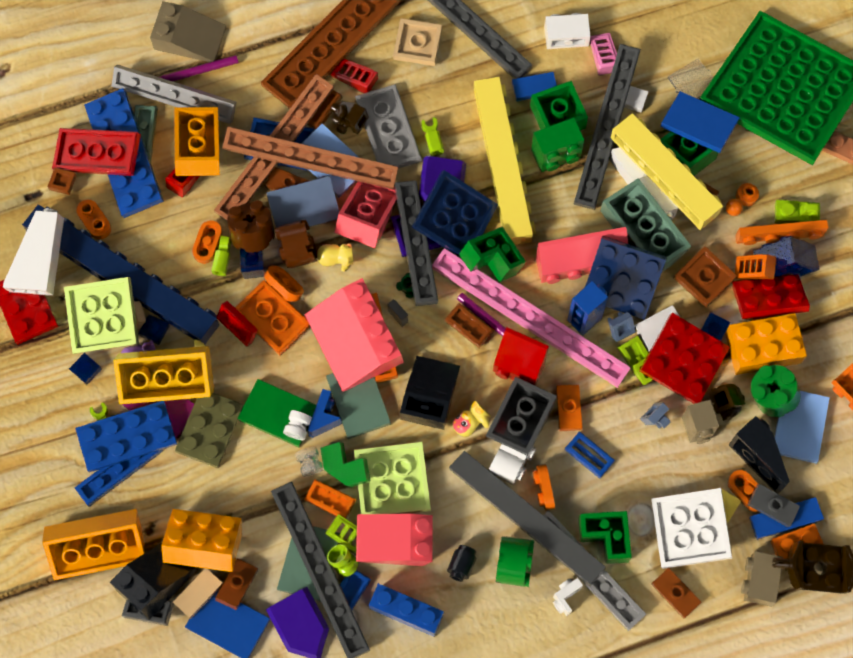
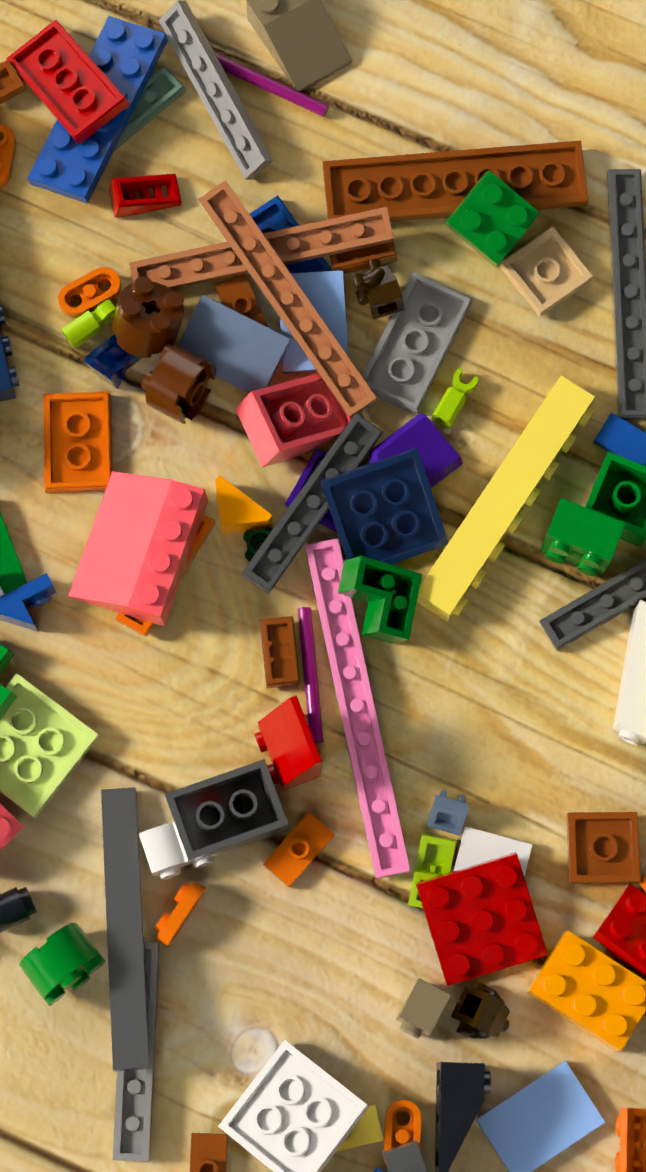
camera: 40 degrees right, 5 degrees up
light orange brick [174,107,220,176] -> none
red plate [216,301,258,347] -> none
orange plate [264,265,304,302] -> none
light yellow animal [317,243,353,272] -> none
sand green tile [326,373,391,439] -> none
red slope [331,59,378,93] -> none
dark grey tile [387,299,408,327] -> none
black slope [400,356,460,430] -> none
animal [453,400,491,437] -> none
coral slope [536,227,628,284] -> none
white bracket [553,578,583,616] -> none
blue tile [565,431,615,479] -> none
blue brick [567,281,608,336] -> none
green brick [578,511,632,564] -> none
dark blue plate [585,236,667,320] -> none
sand green slope [600,178,691,272] -> none
sand blue tile [640,402,670,429] -> none
clear blue plate [701,312,730,341] -> none
green brick [751,365,801,417] -> none
none -> light orange slope [215,475,273,534]
none -> green brick [444,170,540,266]

